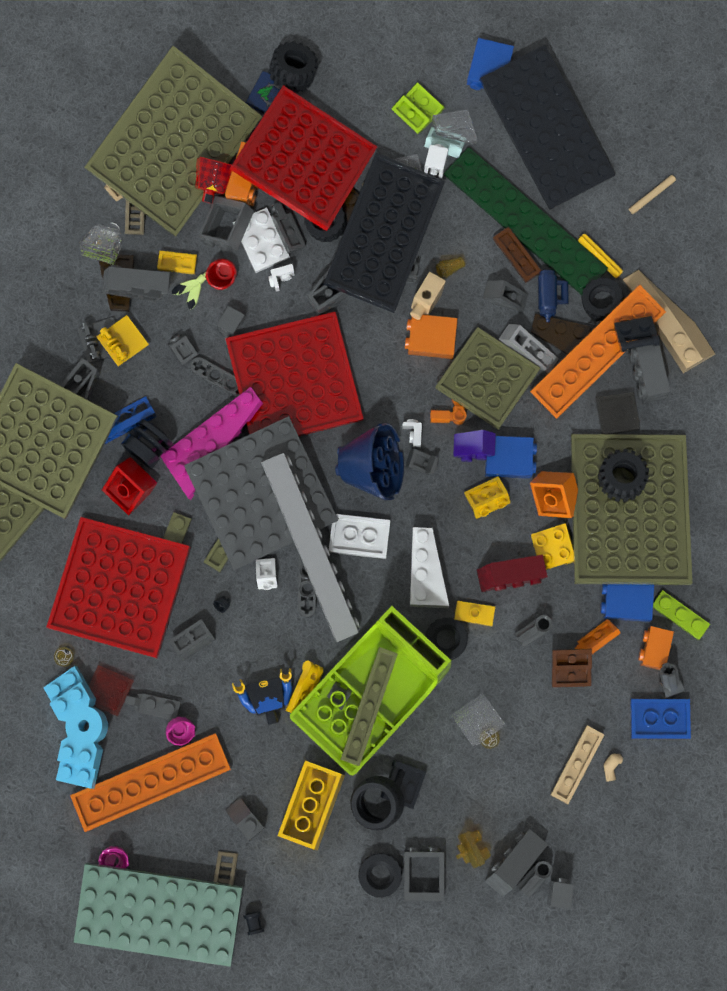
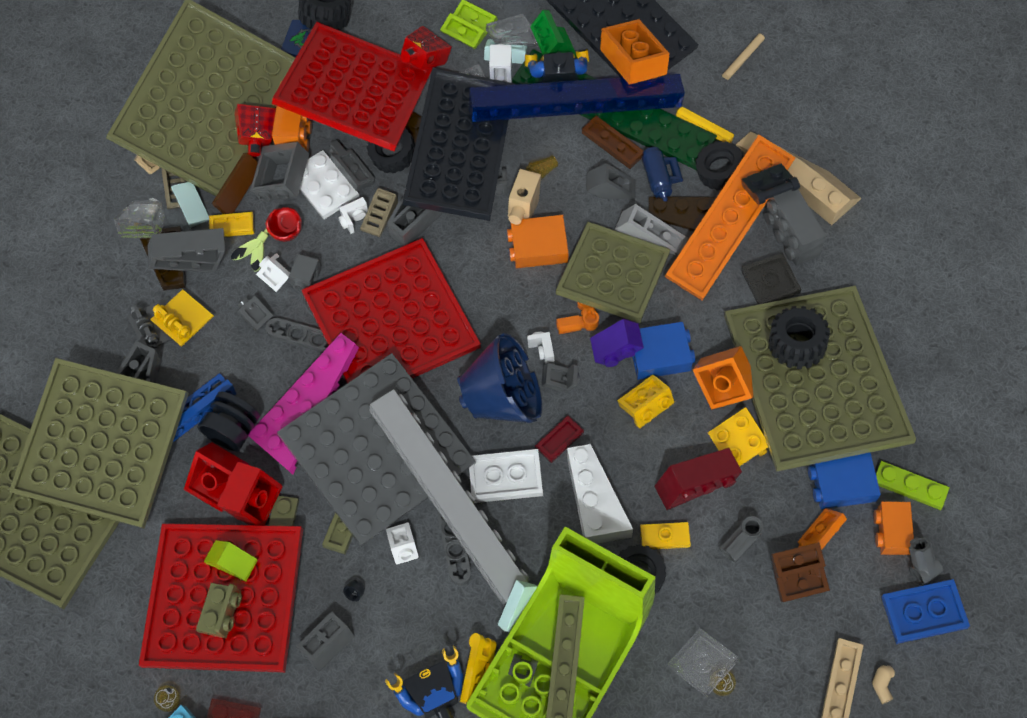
camera: 10 degrees left, 15 degrees down
none -> light aqua slope [171,182,209,228]
none -> olive bracket [196,583,242,638]
none -> lime slope [204,540,258,582]
none -> reddish brown tile [212,153,258,214]
none -> red brick [217,462,283,526]
none -> white bracket [256,253,290,292]
none -> dark tan slope [360,188,398,237]
none -> red torso [401,26,452,70]
none -> clear blue brick [469,74,685,122]
none -> light aqua slope [498,580,537,632]
none -> black torso [525,49,589,87]
none -> green bracket [530,10,576,58]
none -> dark red tile [535,415,584,463]
none -> orange brick [600,19,670,85]

